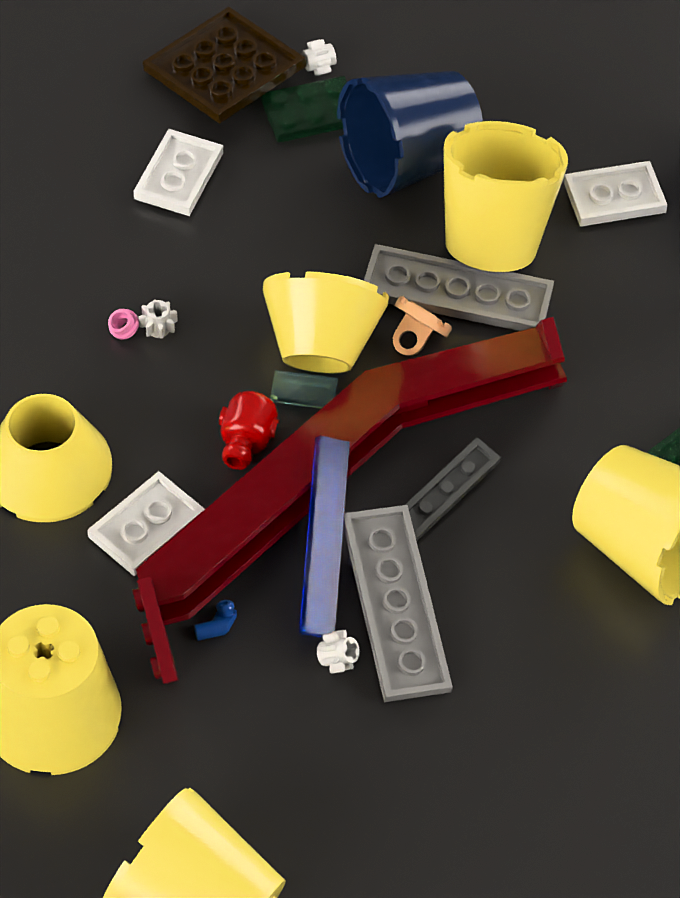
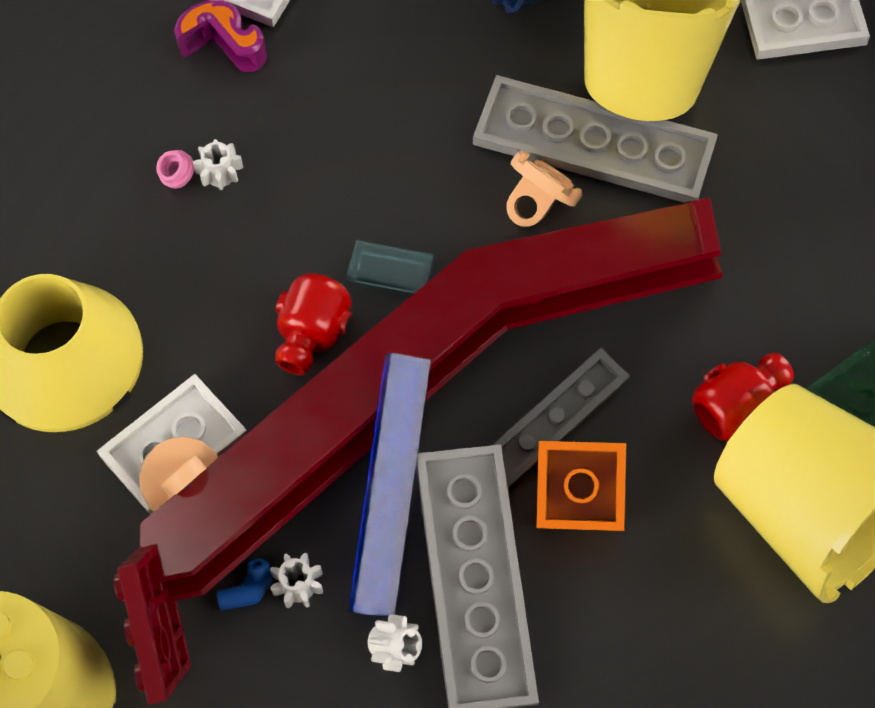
camera: 10 degrees right, 10 degrees up
light yellow cone [263,272,389,374] -> none
none -> light nougat tile [139,436,219,512]
none -> magenta animal [174,0,267,72]
none -> white gear [270,553,323,608]
none -> orange brick [537,441,626,531]
none -> red piece [692,353,794,442]

